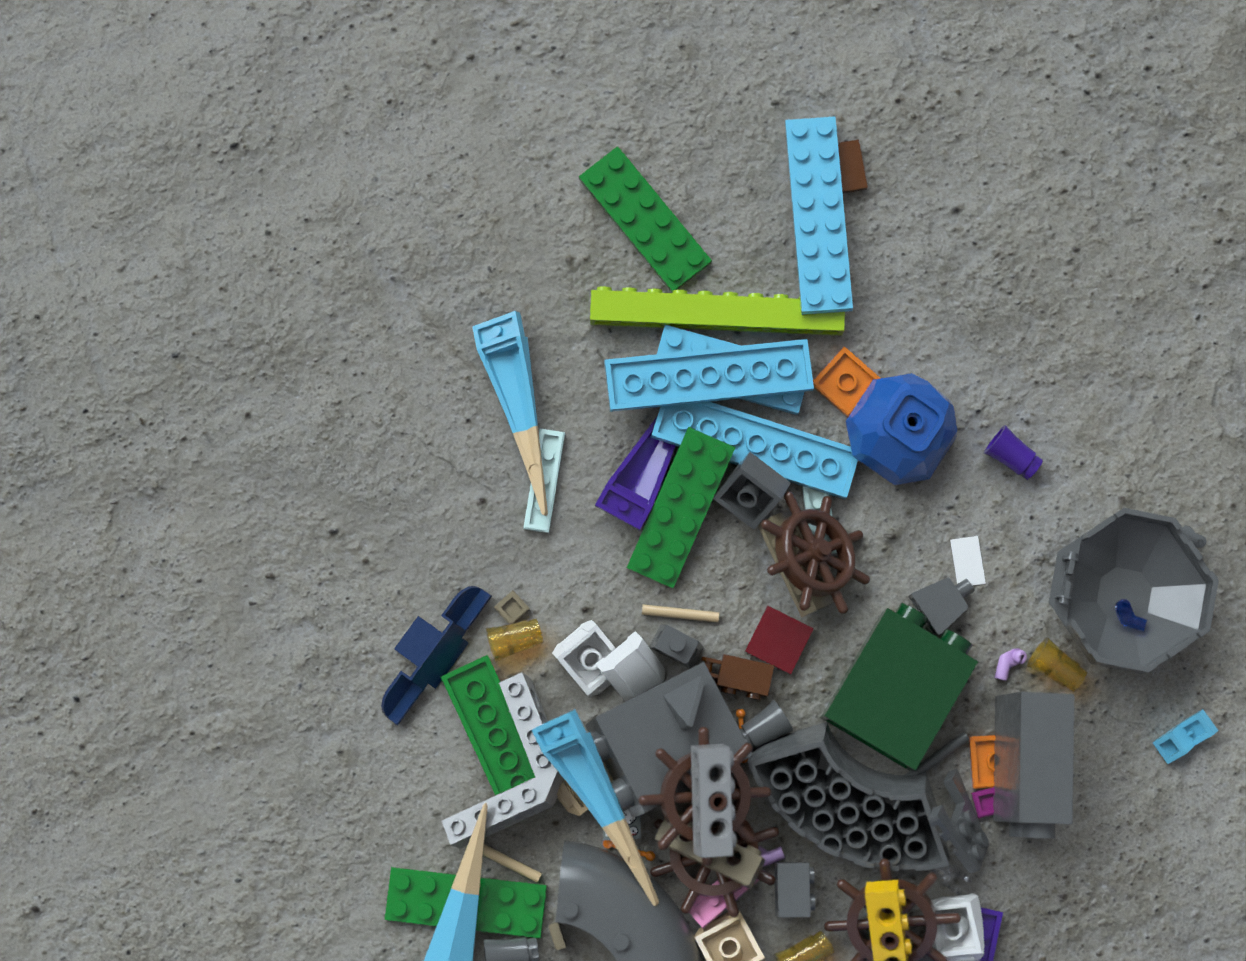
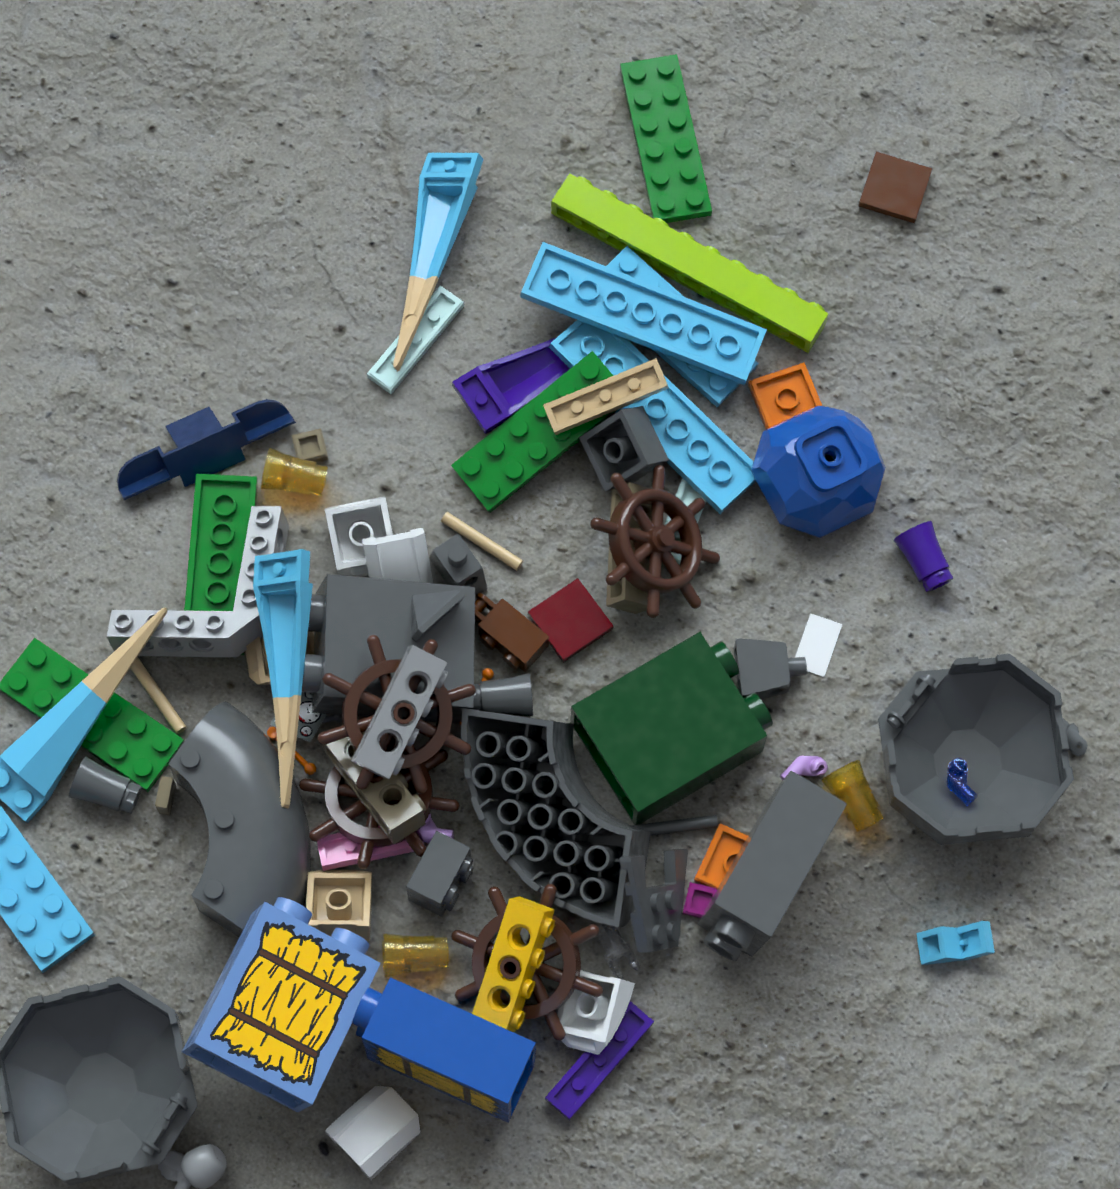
camera: 25 degrees right, 10 degrees down
medium azure plate [785,117,853,315] -> none
none -> tan plate [543,358,669,435]

